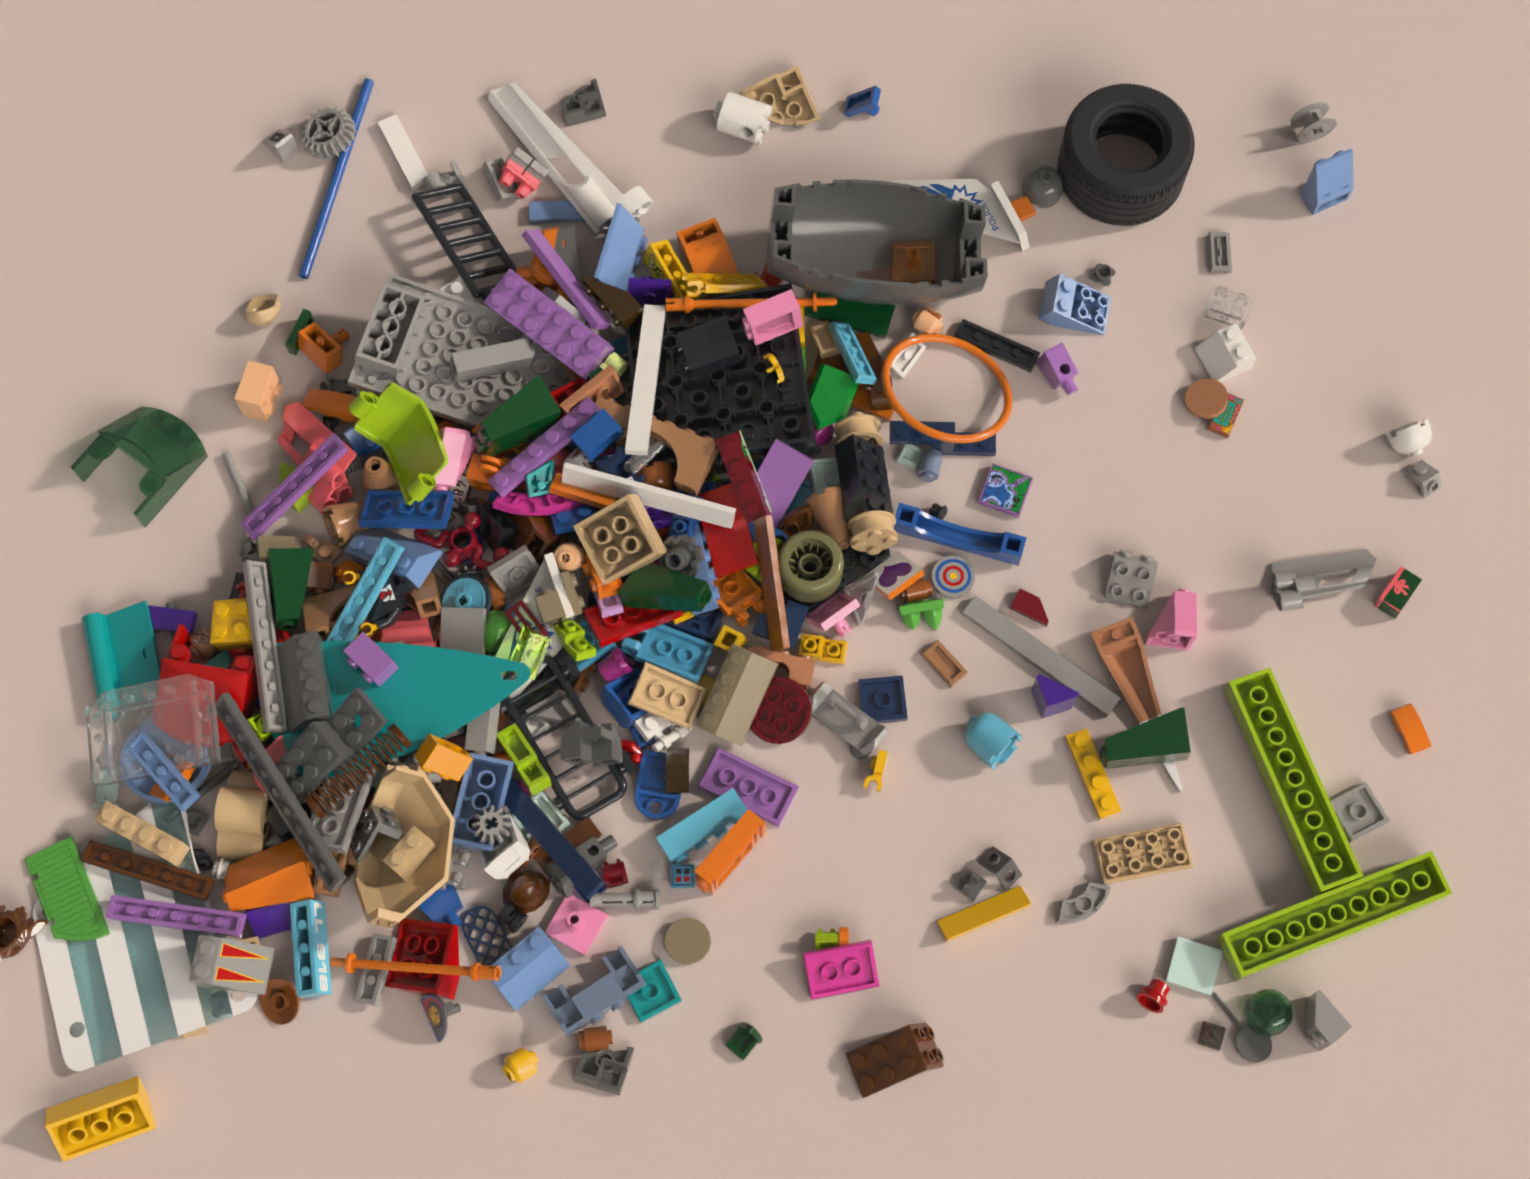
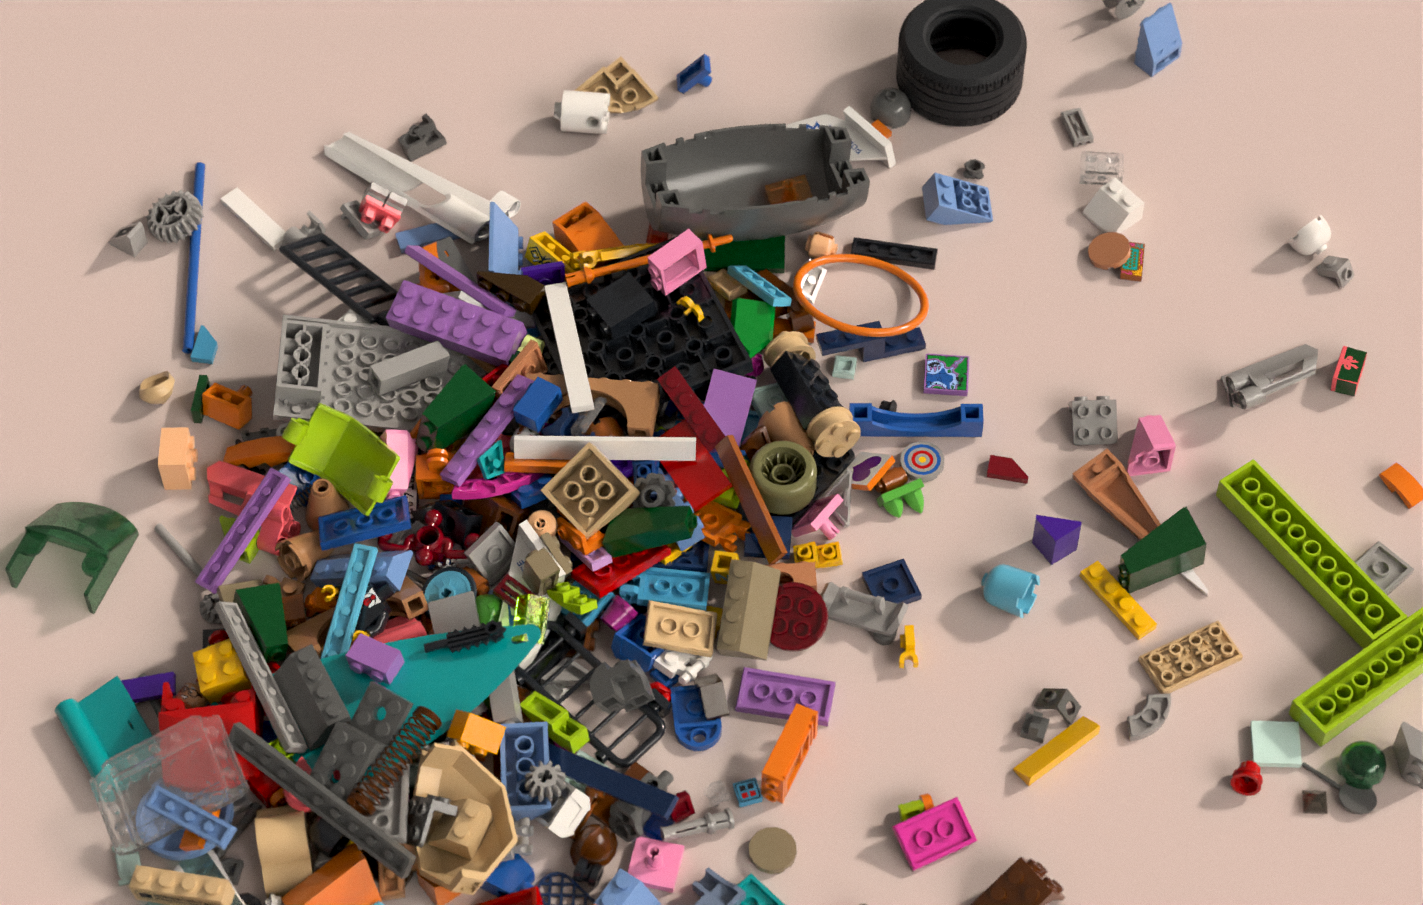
camera: 15 degrees left, 15 degrees down
medium azure brick [656,788,747,863] -> none
sand blue brick [917,449,943,482] -> none
medium nougat tile [921,640,968,688] -> none
light grey tile [962,596,1121,717] -> none
medium lavender torso [1036,342,1078,396] -> none
none -> dark azure tile [191,325,218,364]
none -> black piece [424,620,507,653]

